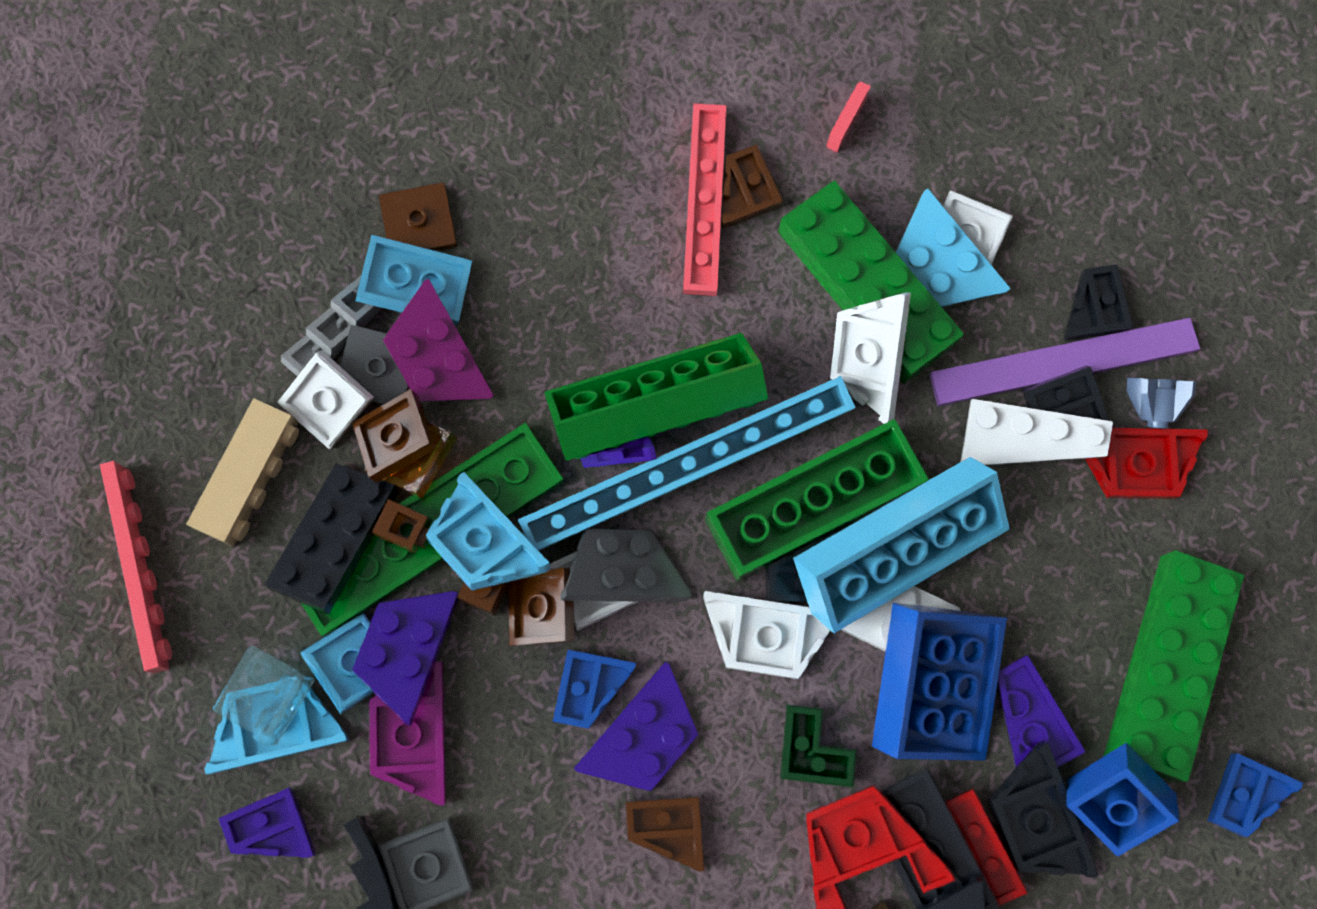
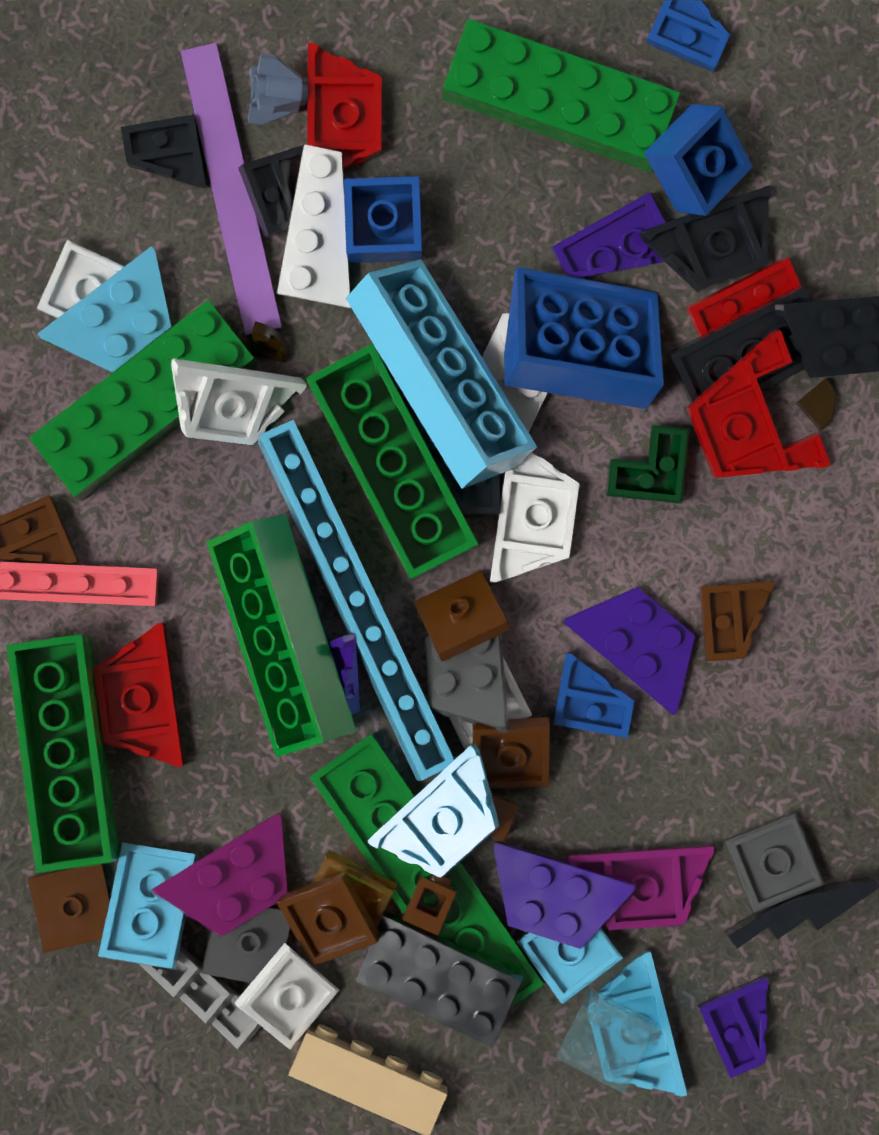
camera: 80 degrees left, 10 degrees up
none -> green brick [6,634,120,873]
none -> red wing [93,623,185,767]
none -> dark brown tile [251,321,290,363]
none -> blue brick [344,176,422,263]
none -> reddish brown plate [414,570,510,662]

